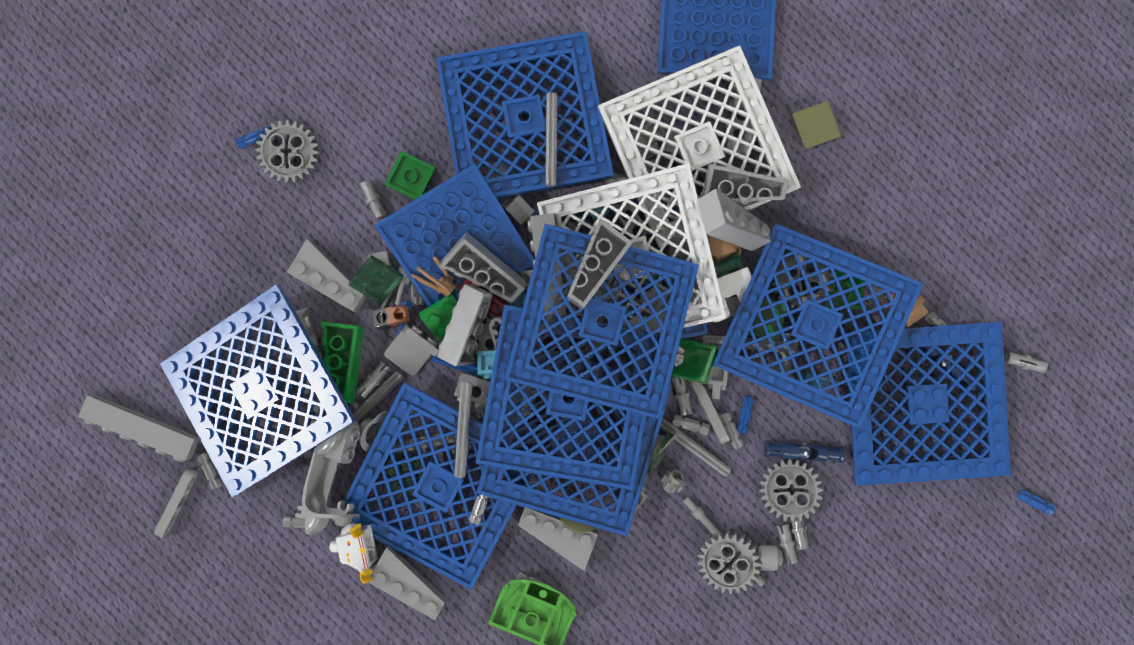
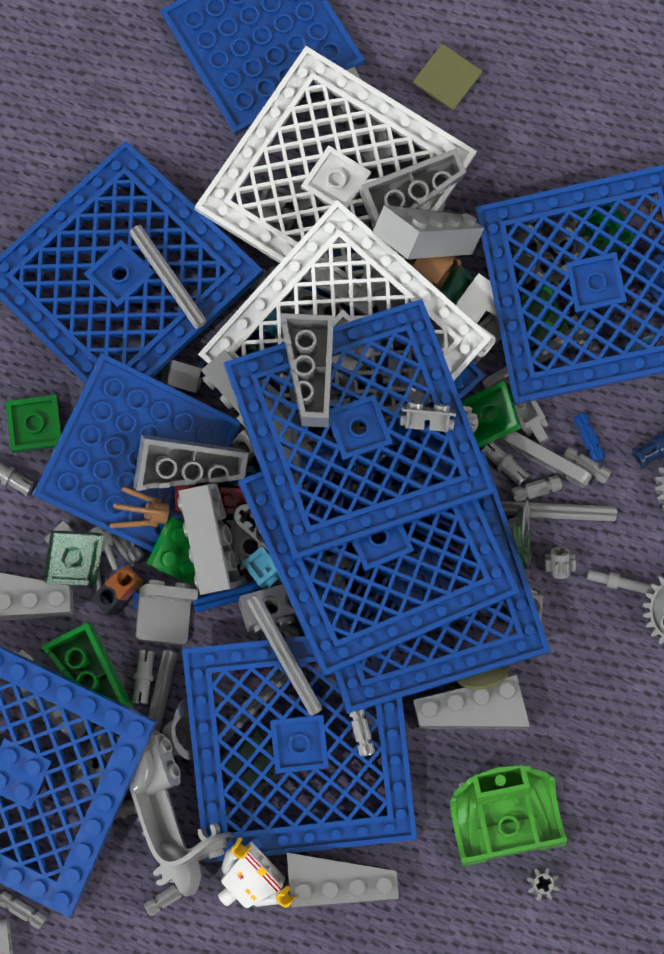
camera: 30 degrees left, 10 degrees down
none -> light grey hinge [400,401,456,432]

